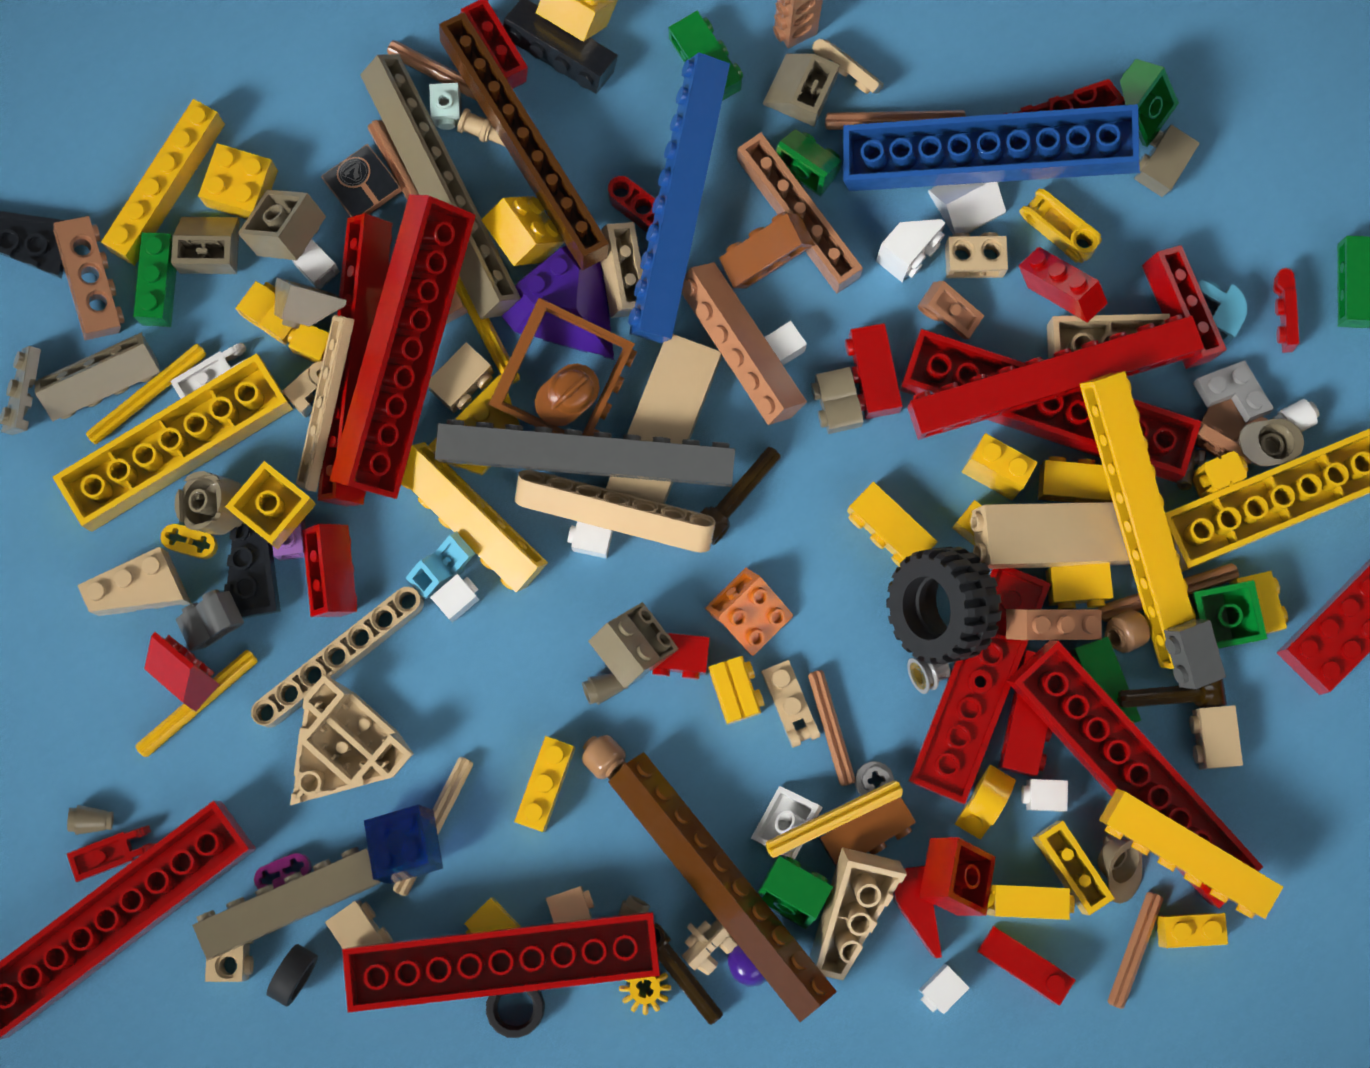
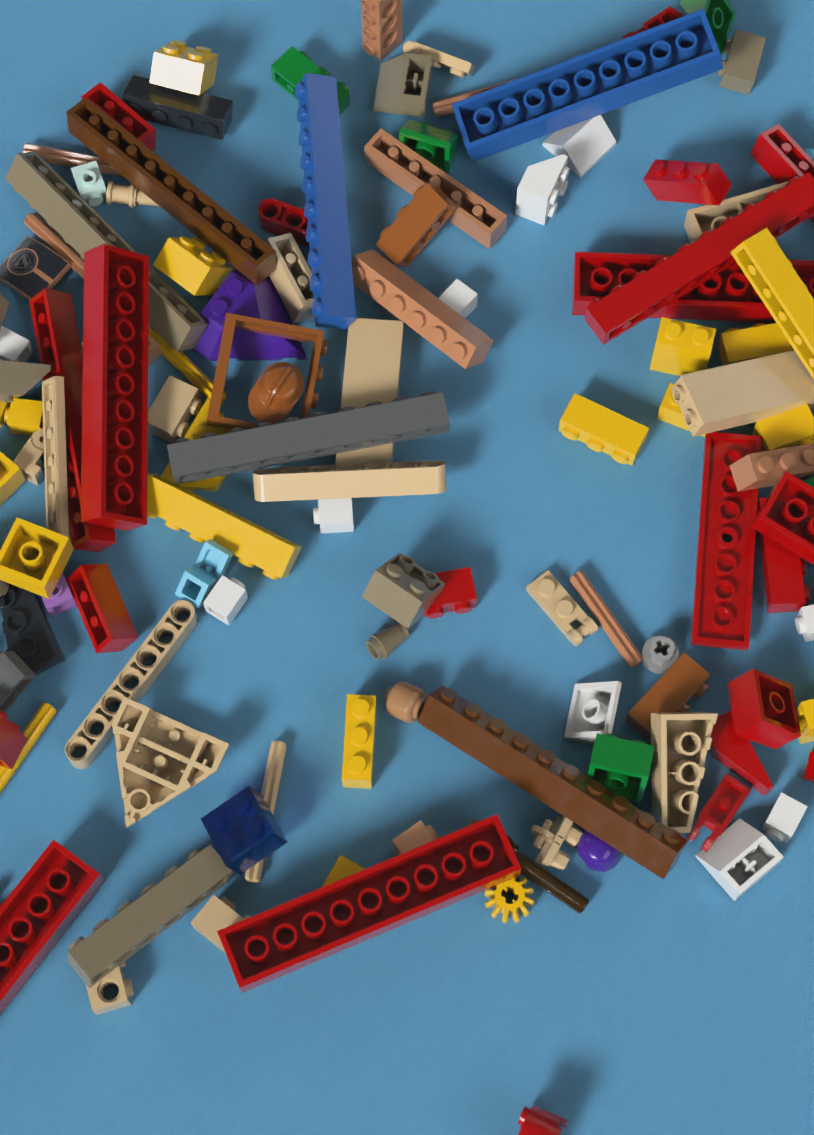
camera: 15 degrees left, 10 degrees down
magenta beam [254,853,312,889] -> none
black tyre [266,944,318,1007] -> none
black tyre [486,990,545,1038] -> none
dark brown axle [700,447,781,545] -> none
orange bracket [704,567,793,656] -> none
yellow brick [708,656,765,725] -> none
yellow axle [766,780,903,858] -> none
dark tan brick [811,367,864,434] -> none
red brick [845,323,903,419] -> none
black tyre [886,546,1002,665] -> none
light grey piece [907,657,950,694] -> none
nougat plate [917,281,984,339] -> none
tan brick [945,232,1008,278] -> none
yellow brick [955,764,1016,840] -> none
yellow piece [1019,188,1102,263] -> none
none -> red hinge [686,773,751,852]
none -> white slope [695,818,784,901]

